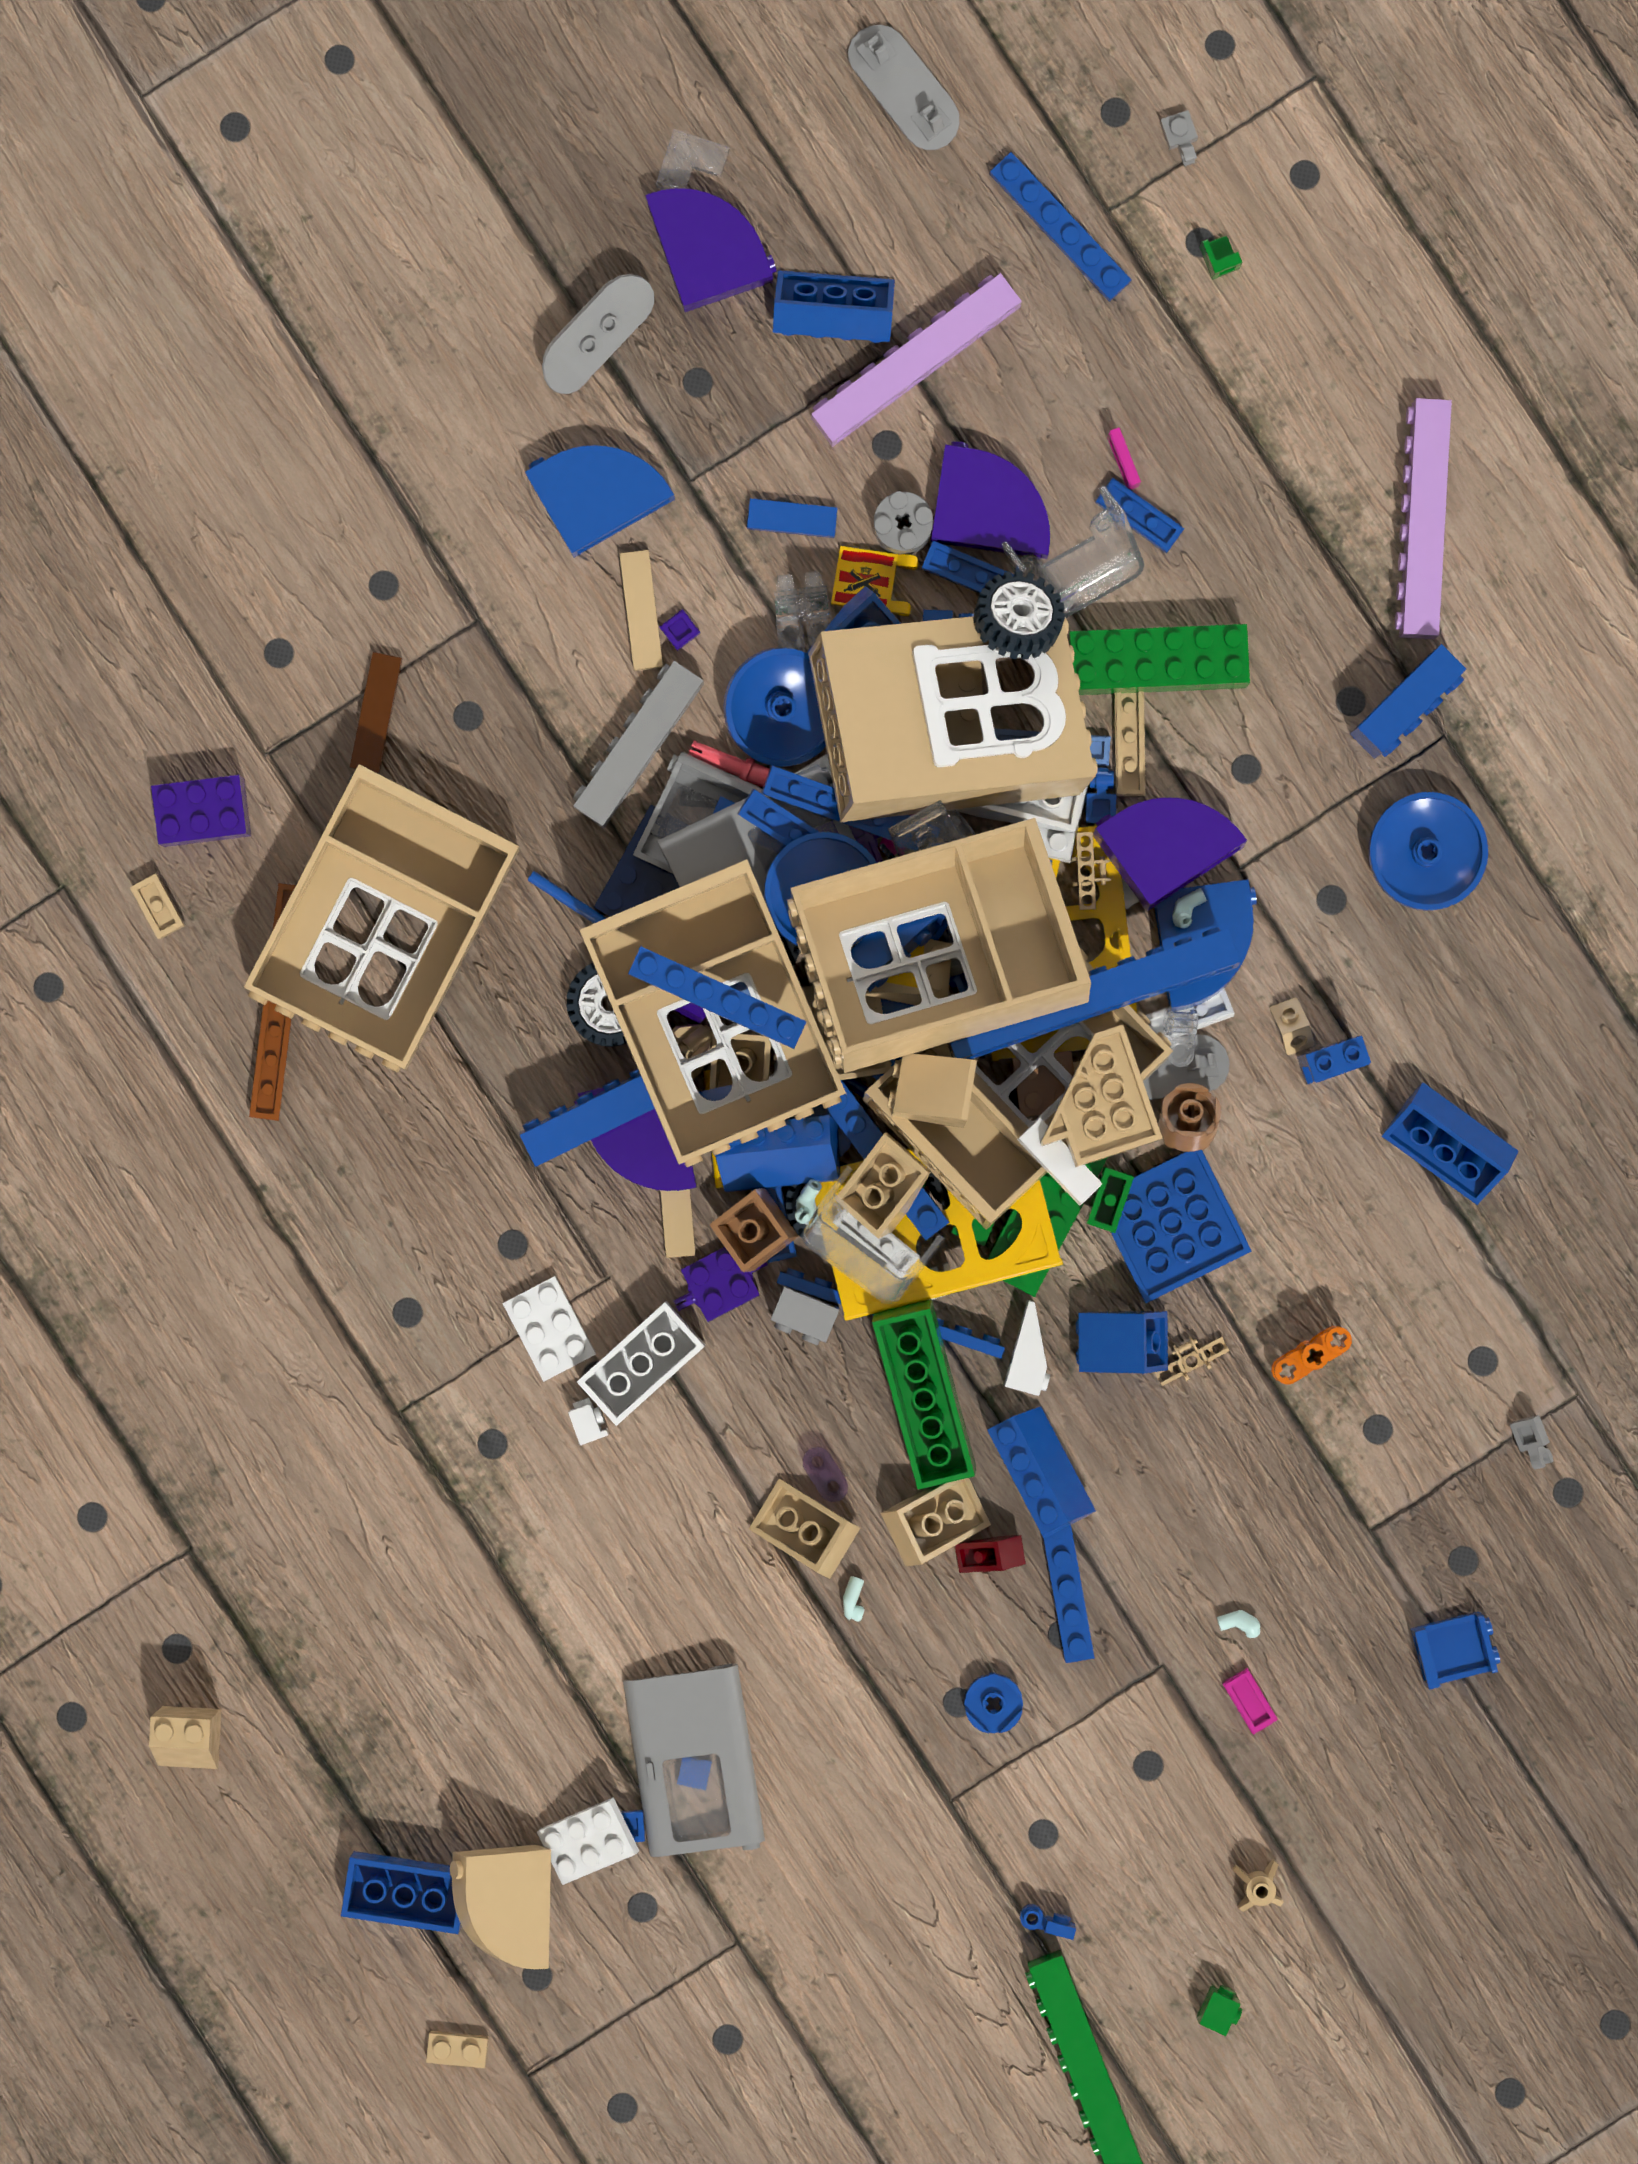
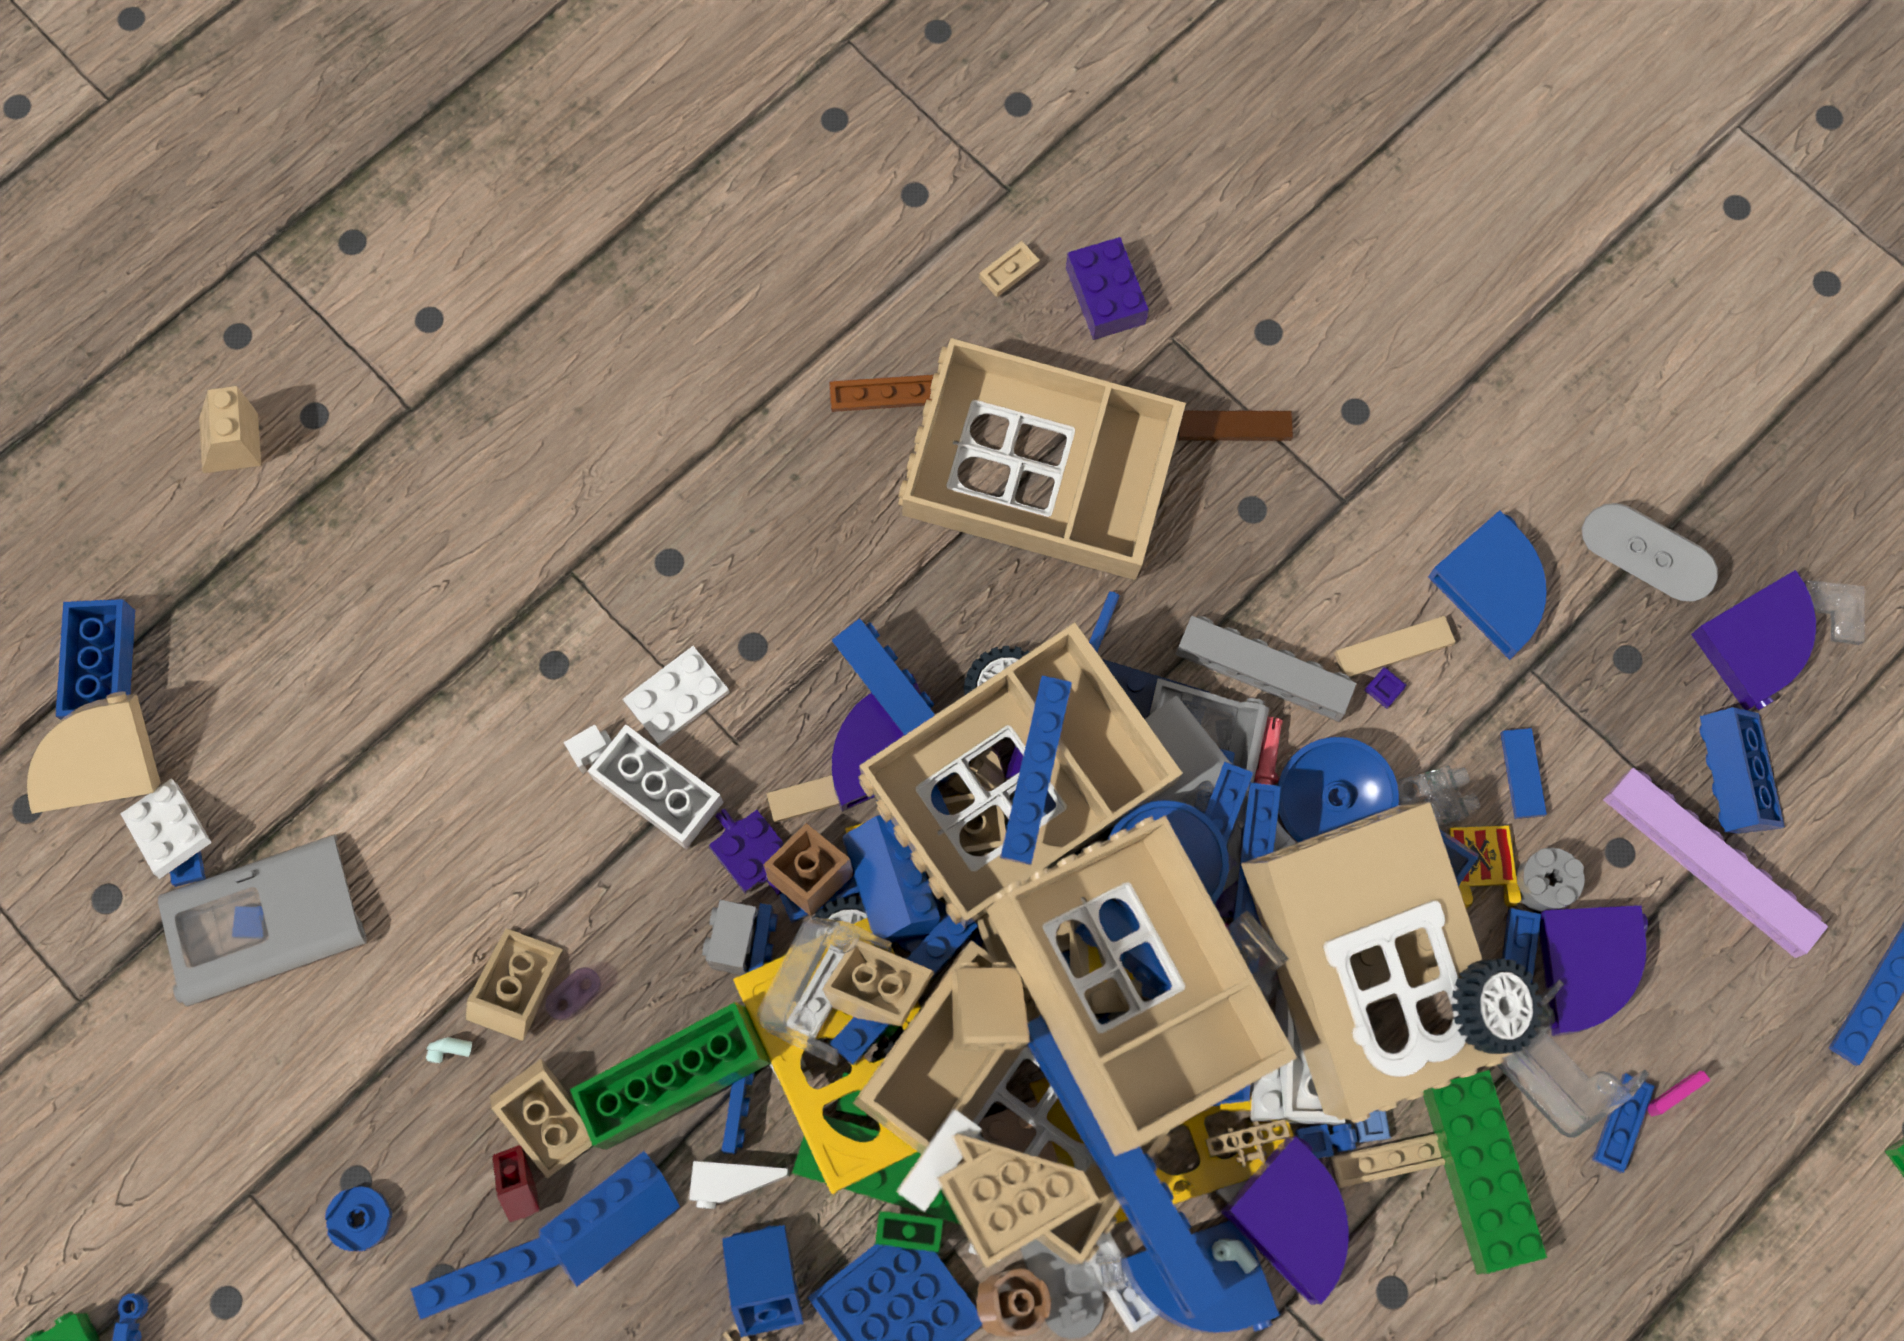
camera: 75 degrees right, 15 degrees down
light aqua arm [795,1179,822,1224] -> none

